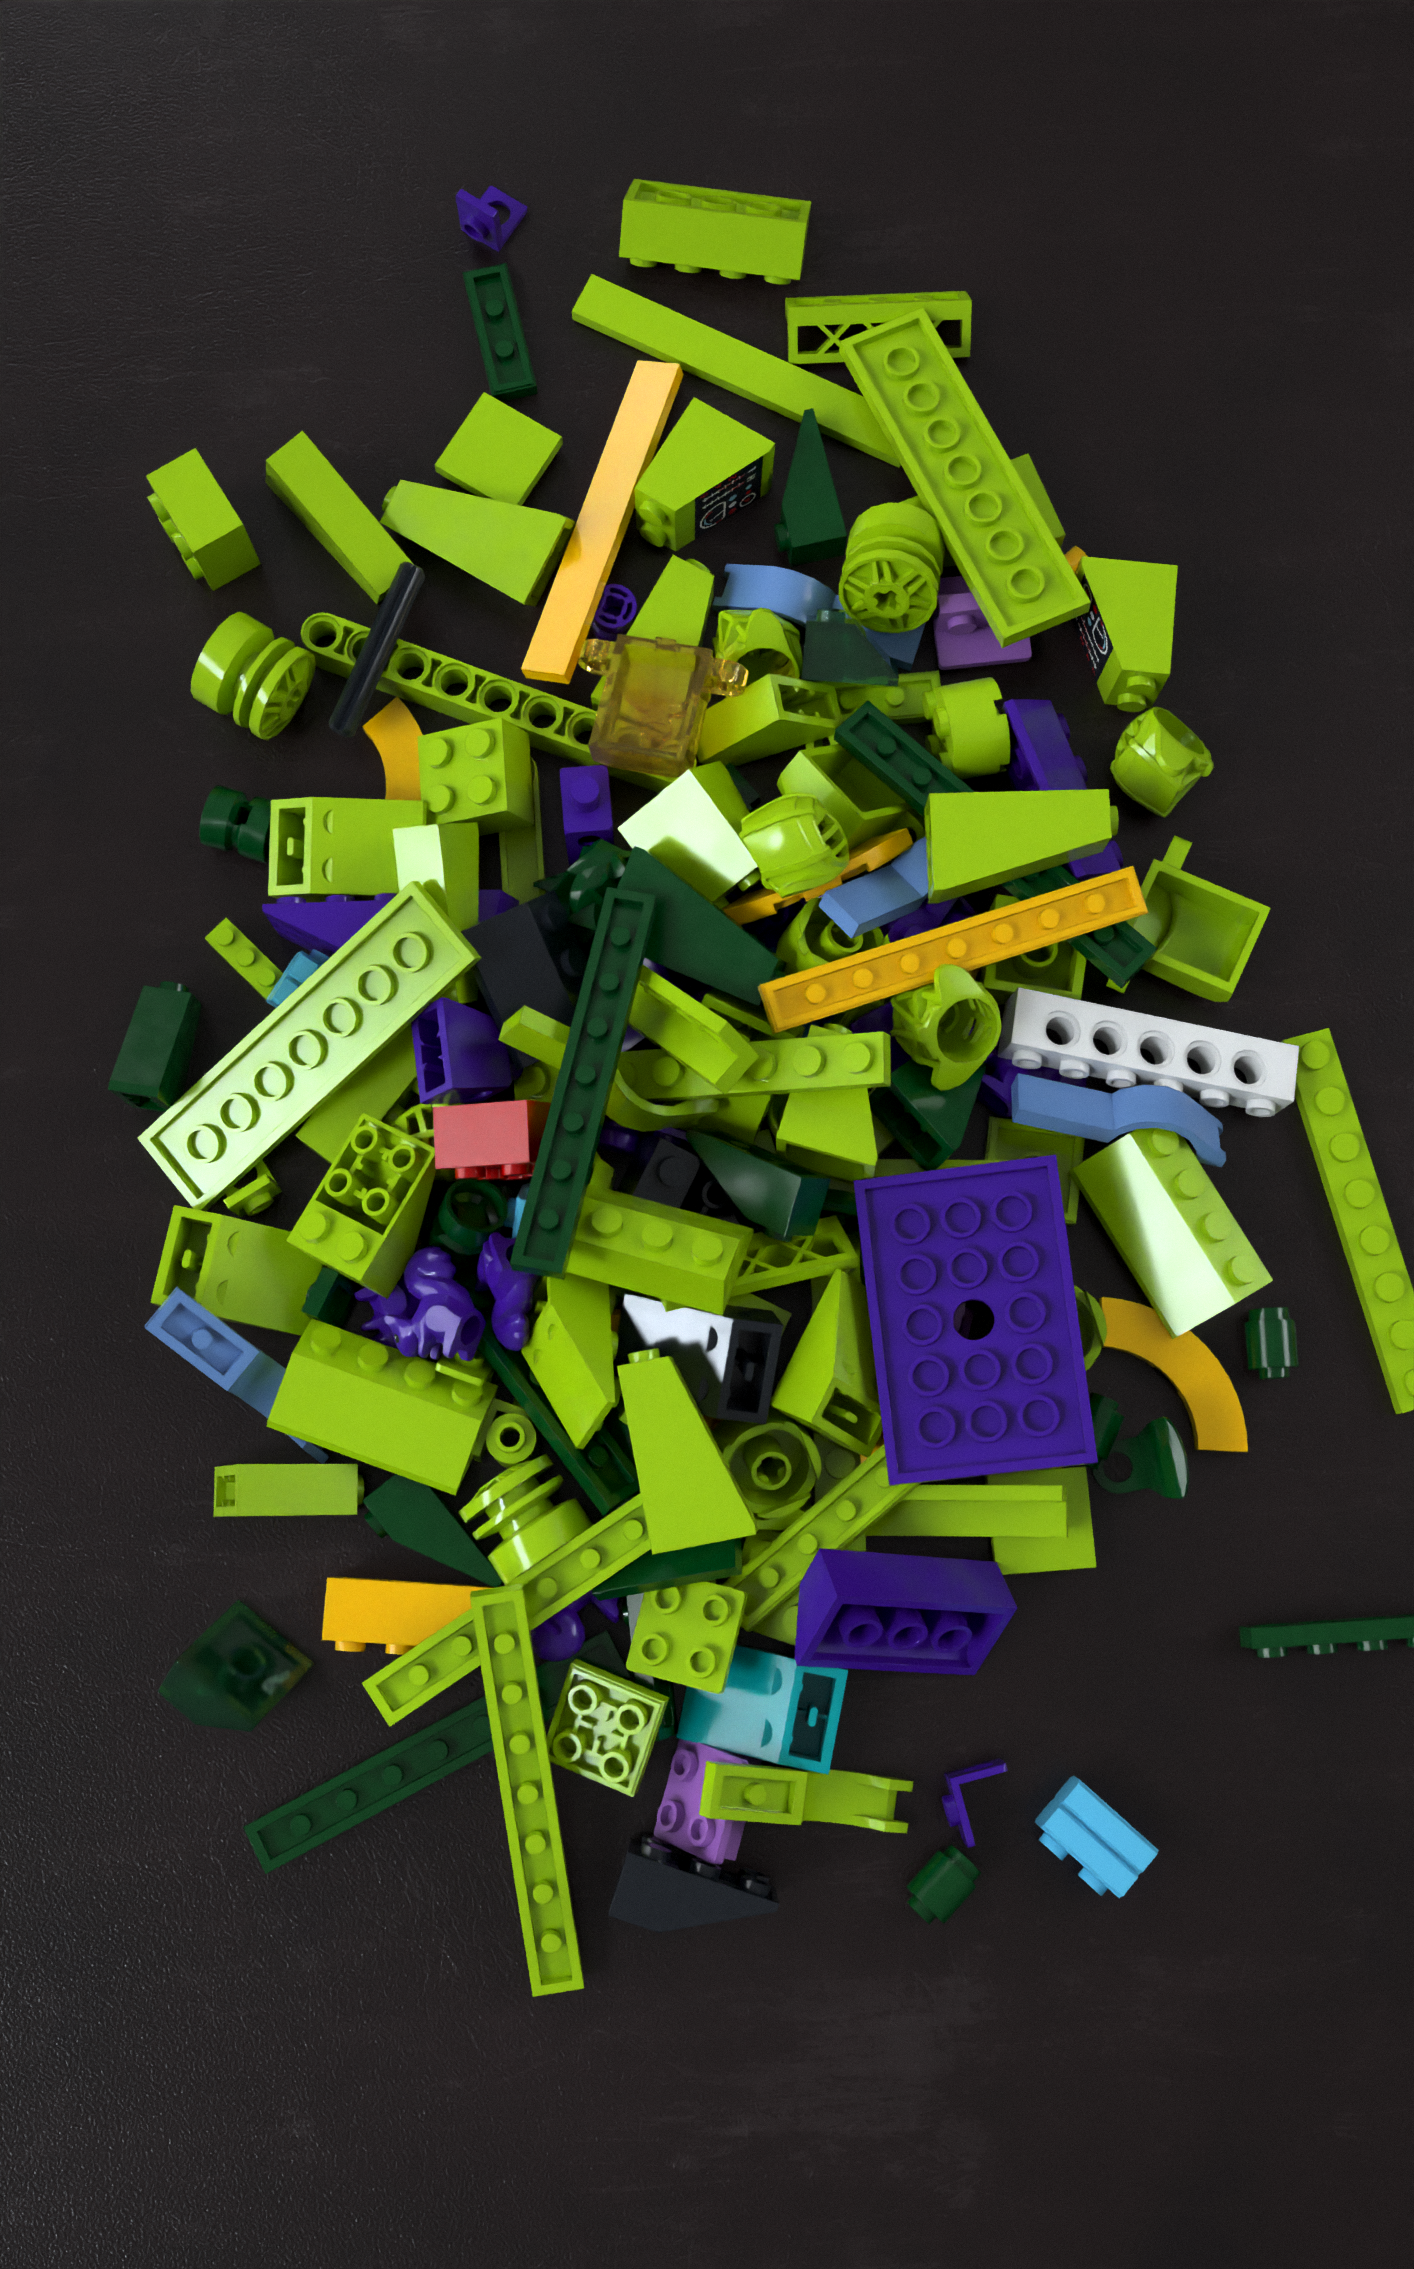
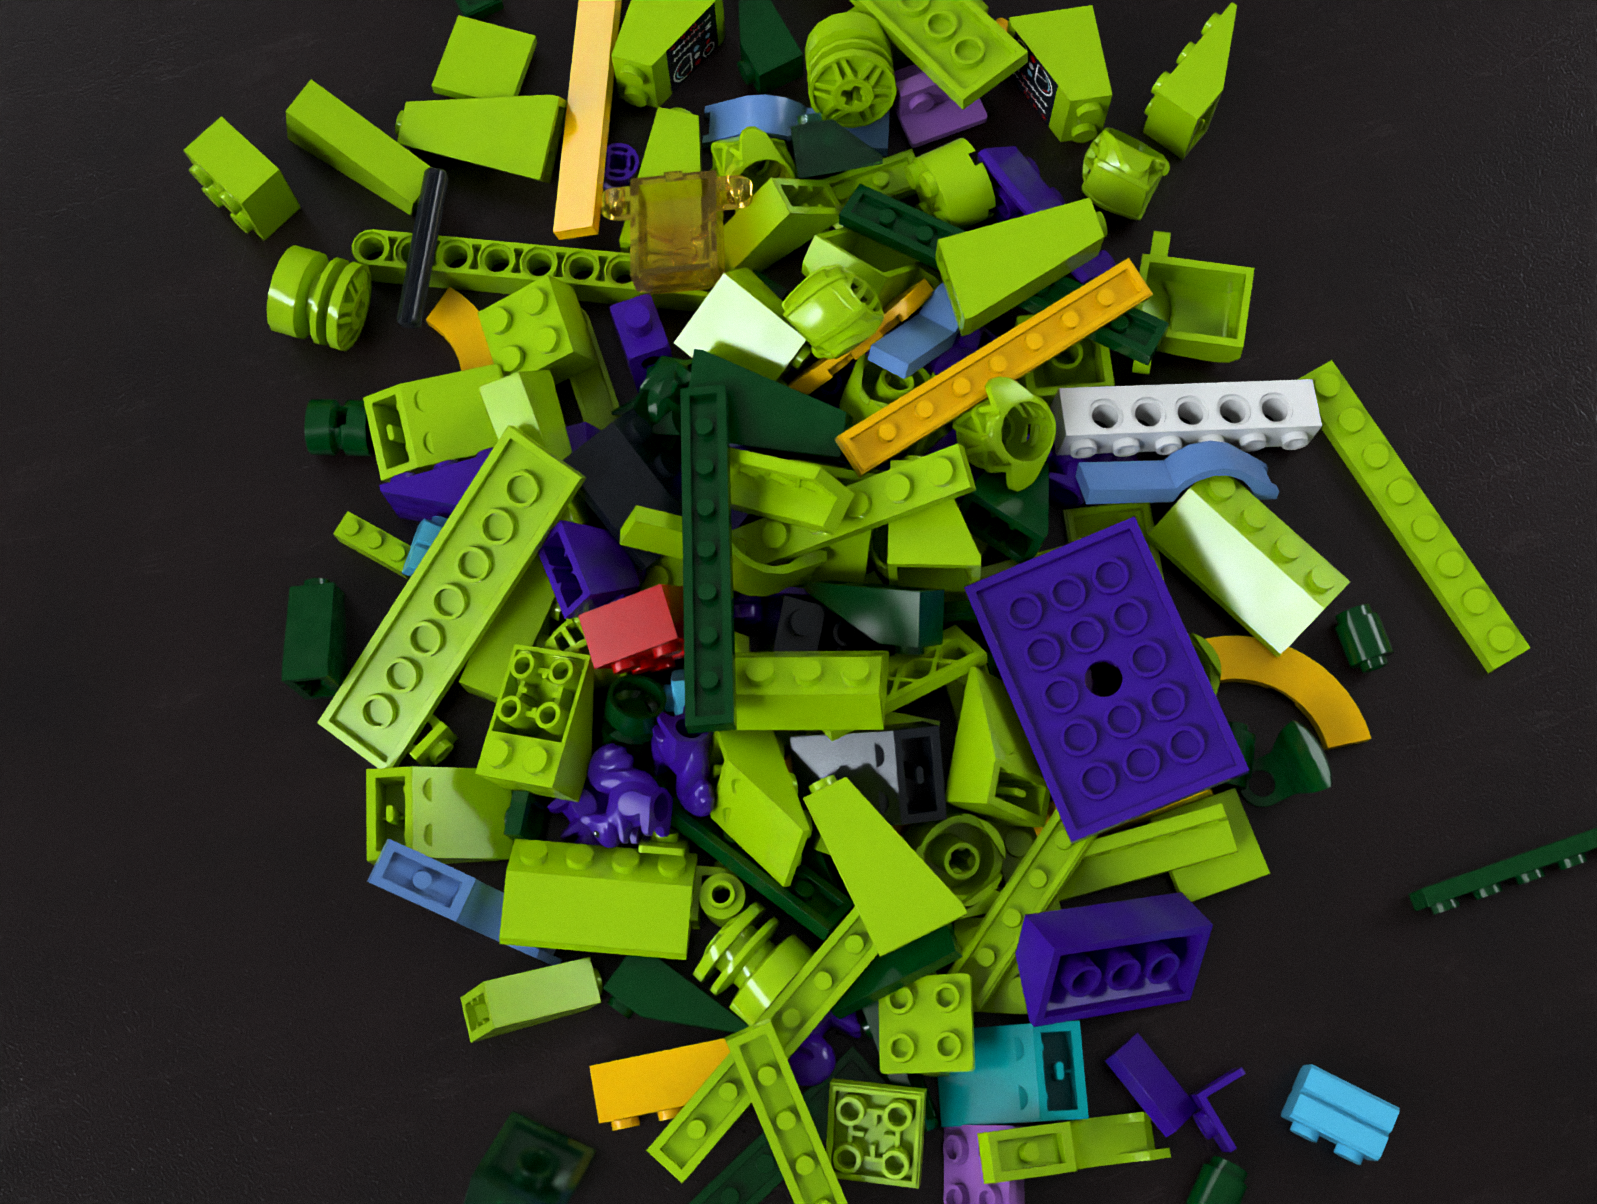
camera: 10 degrees left, 5 degrees down
none -> dark purple tile [1105,1032,1198,1137]
none -> lime slope [1143,2,1237,160]

